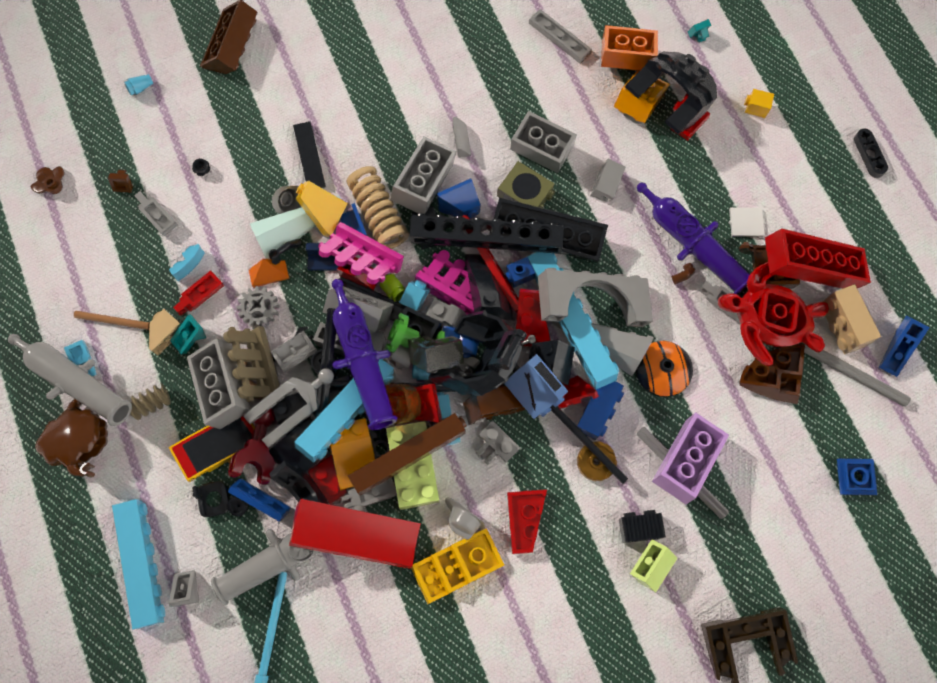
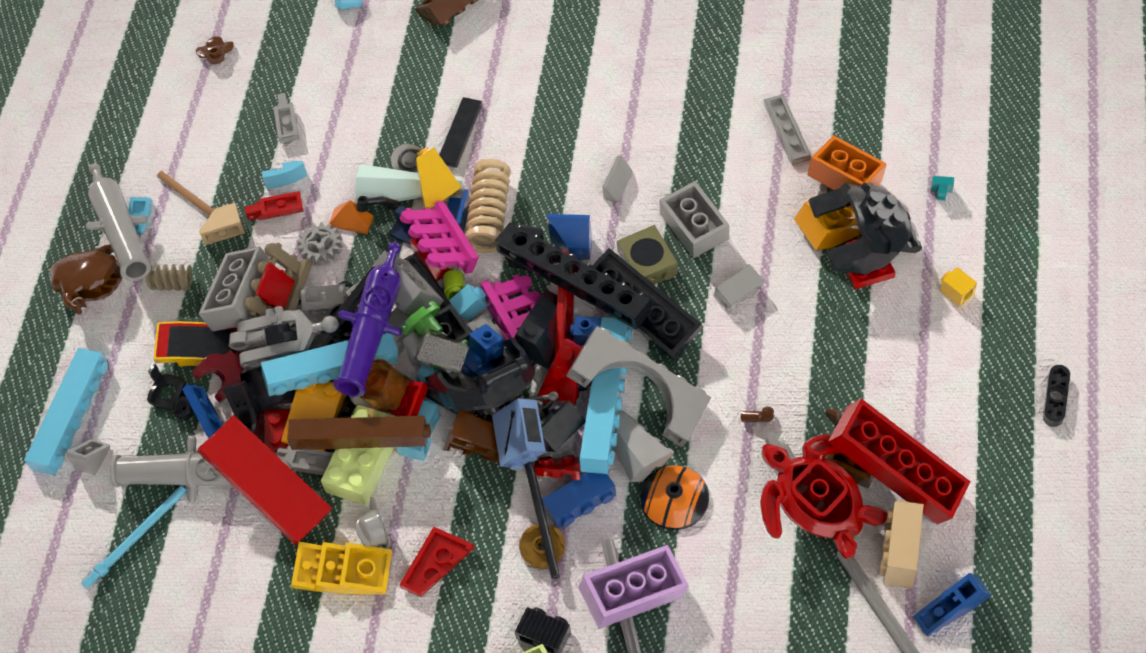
camera: 40 degrees right, 15 degrees down
reddish brown tile [108,170,133,193] -> none
teal slope [170,314,206,355] -> none
black plate [192,158,210,176] -> none
light grey brick [390,136,457,214] -> none
light grey hinge [476,420,520,465] -> none
dark purple piece [637,182,750,294] -> none
white piece [729,208,765,237] -> none
reddish brown brick [739,344,805,404] -> none
none -> light grey piece [229,329,274,351]
none -> red piece [255,262,295,311]
none -> black piece [264,306,297,346]
none -> blue brick [469,324,503,364]

